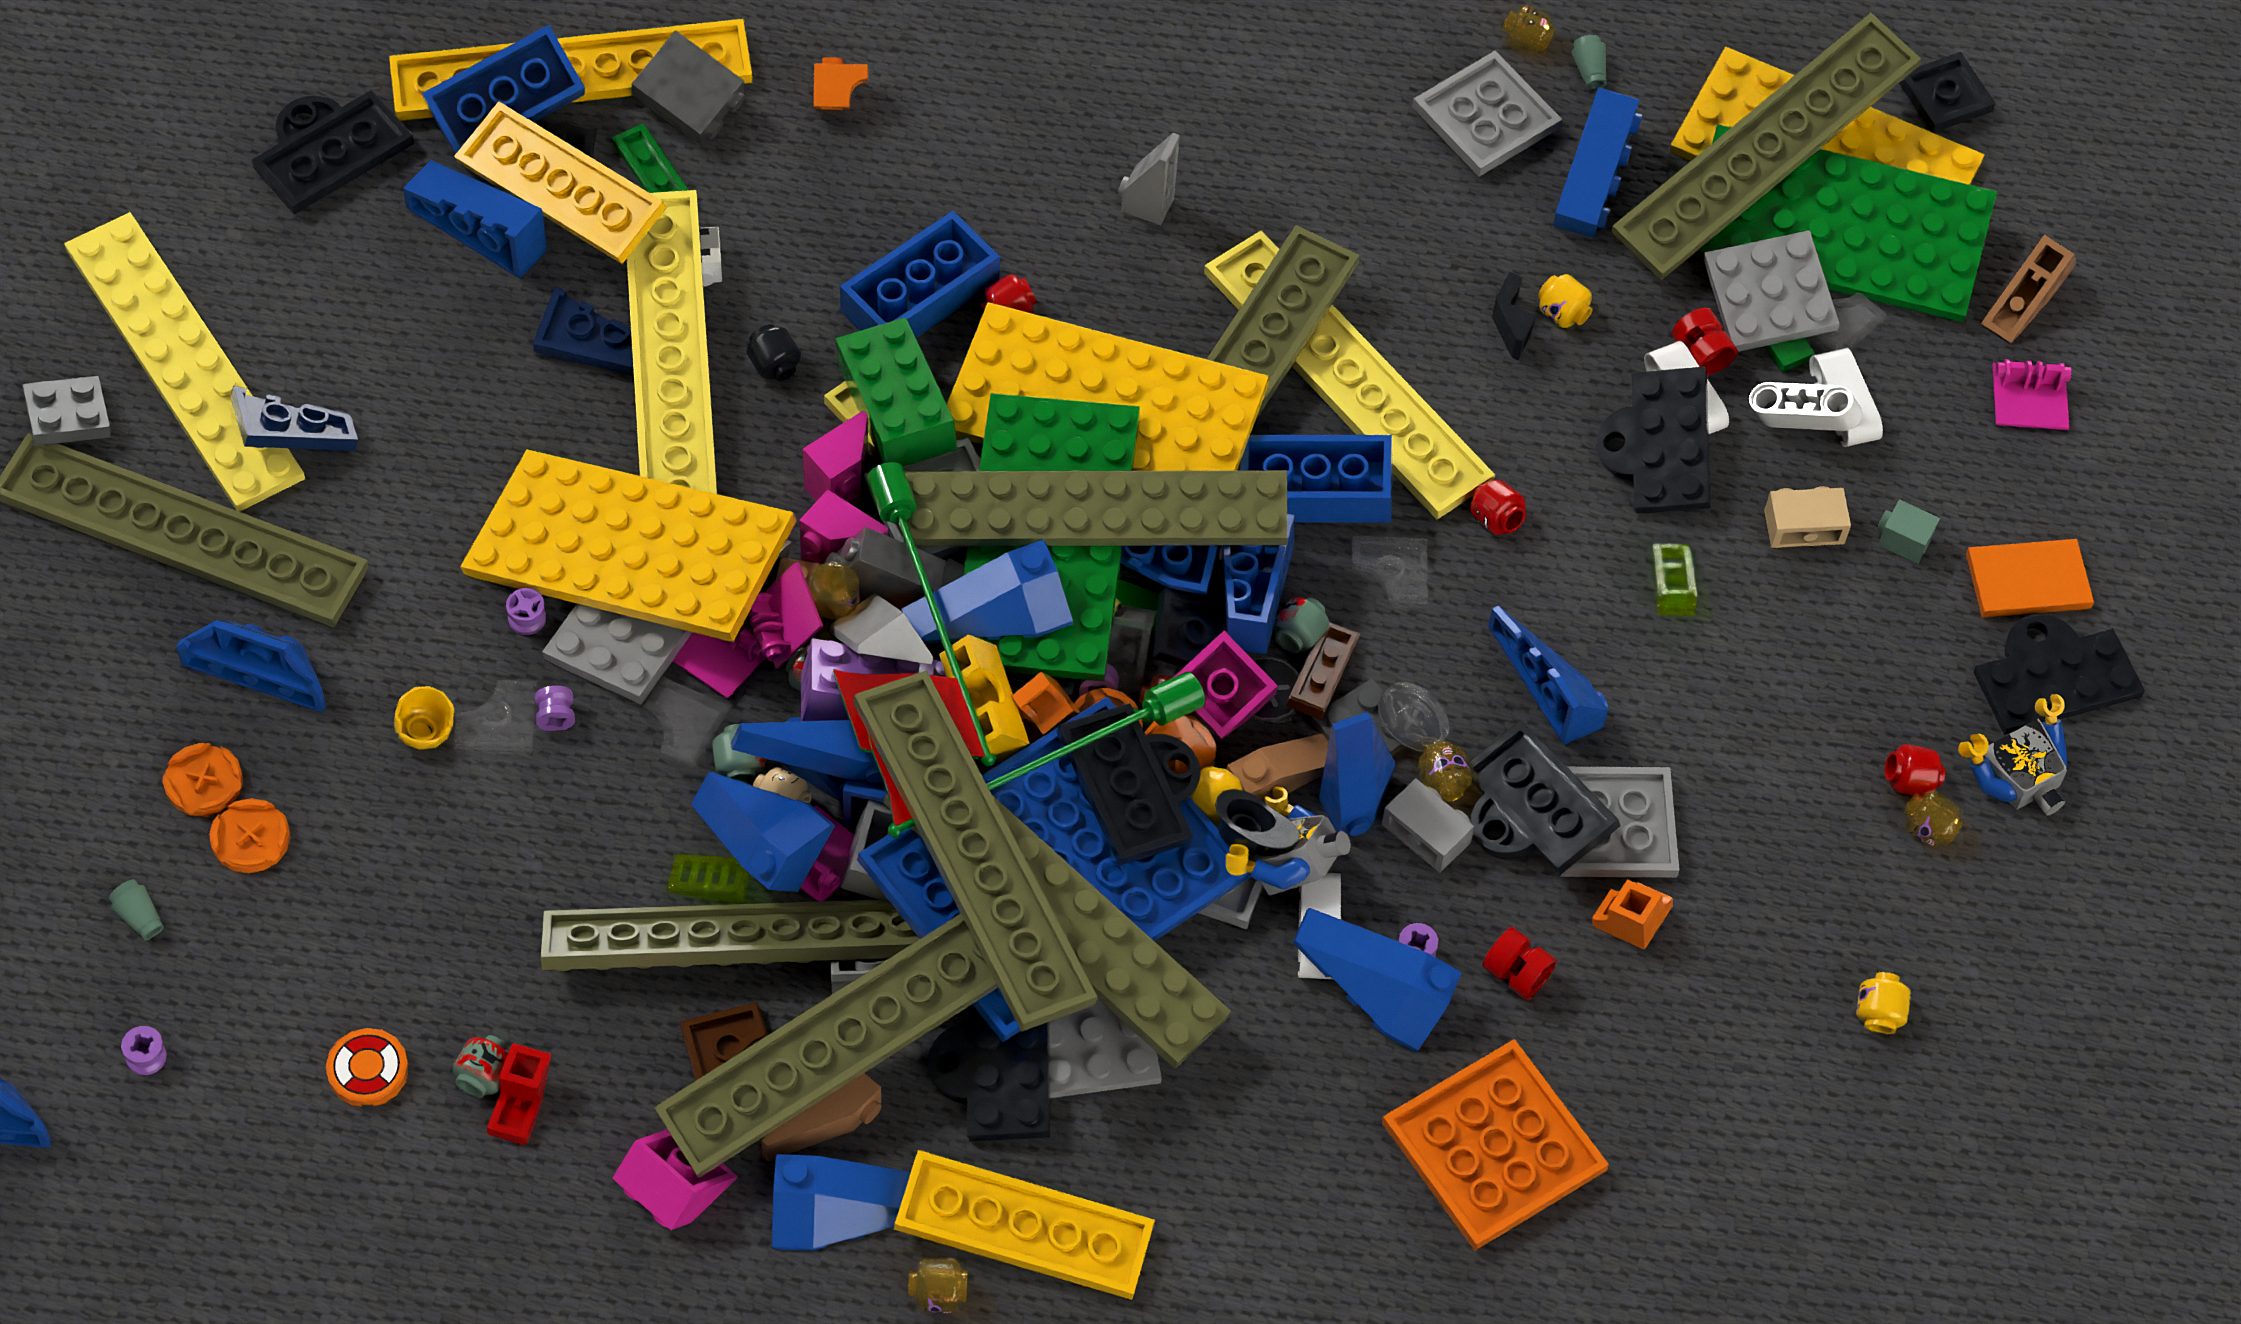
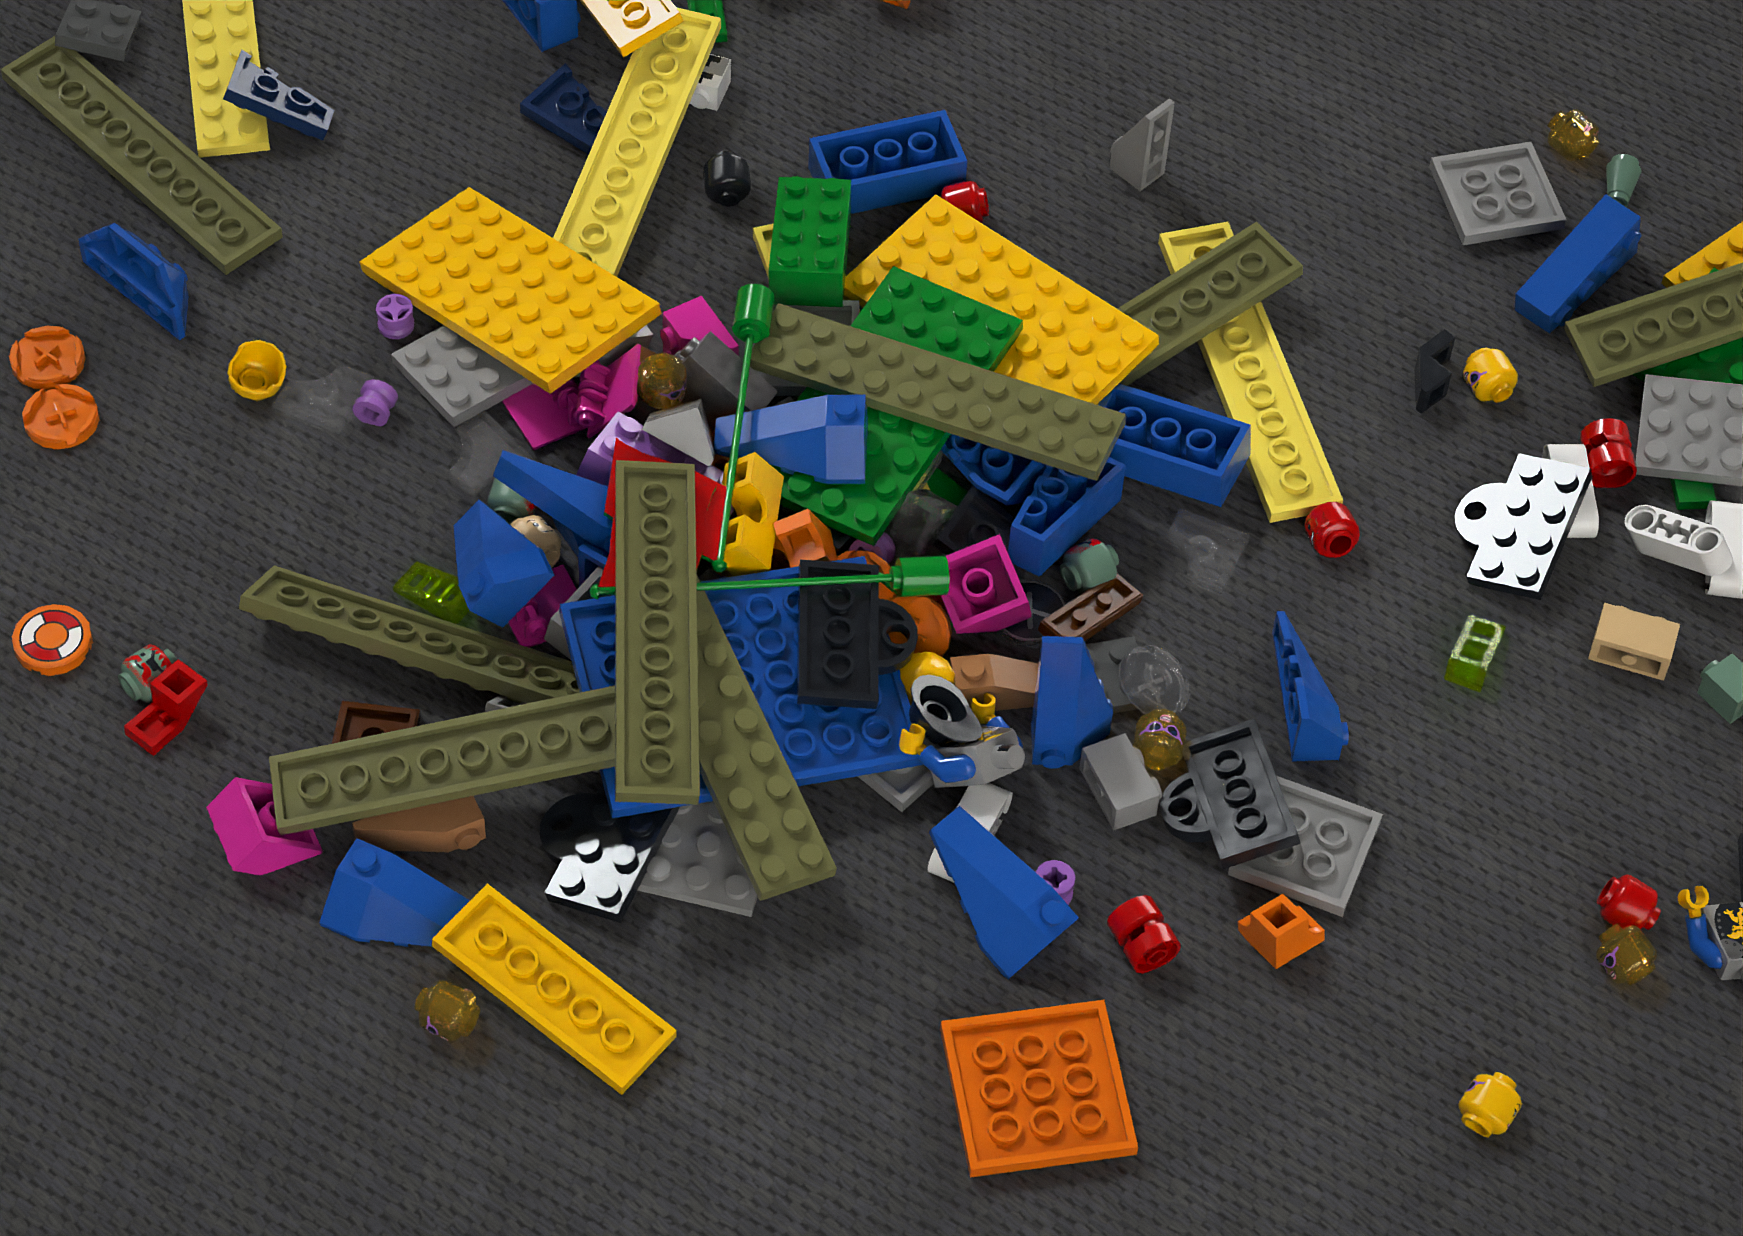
camera: 25 degrees right, 5 degrees down
dark pink slope [803,411,868,507] -> none

